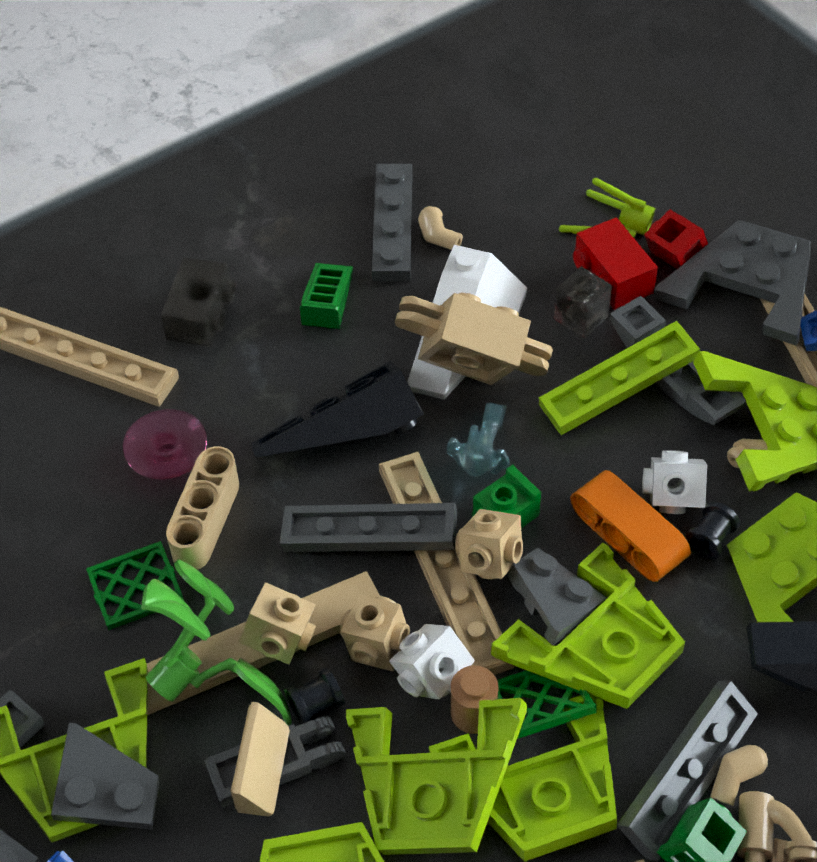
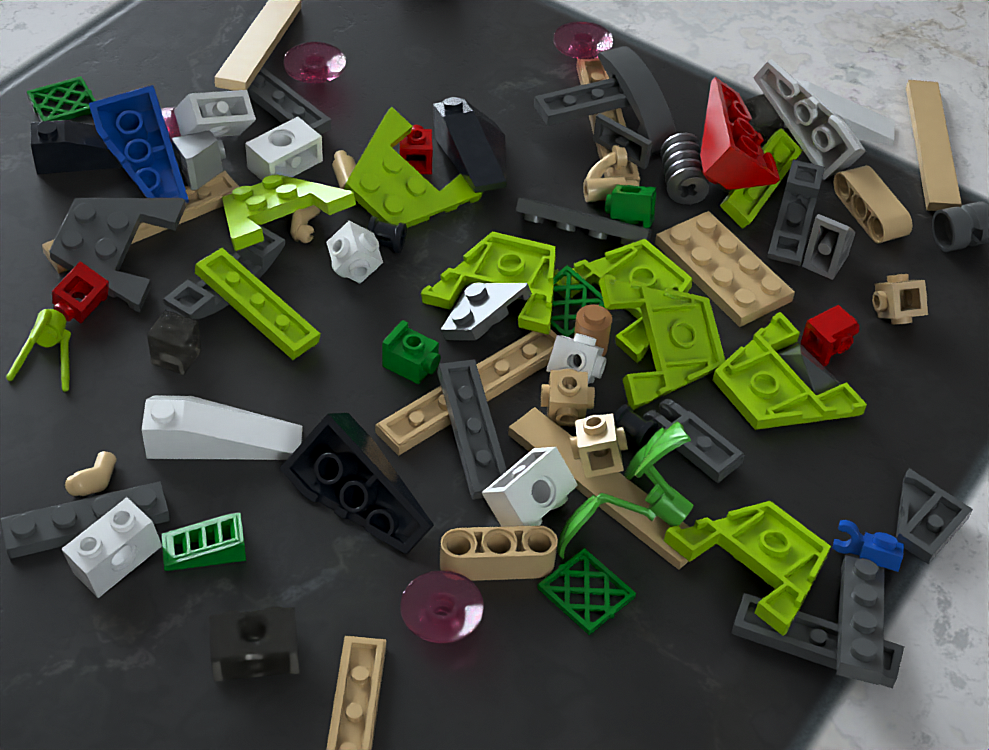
camera: 115 degrees left, 5 degrees down
dark grey wing [51,723,160,830] -> none
tan slope [231,702,290,816] -> none
tan brick [395,293,553,385] -> none
clear light blue piece [447,402,510,477] -> none
tan brick [455,509,523,579] -> none
orange beam [570,470,691,582] -> none
red brick [573,217,658,310] -> none
tan arm [710,745,768,806] -> none
none -> white brick [61,497,162,598]
none -> white brick [482,447,578,527]

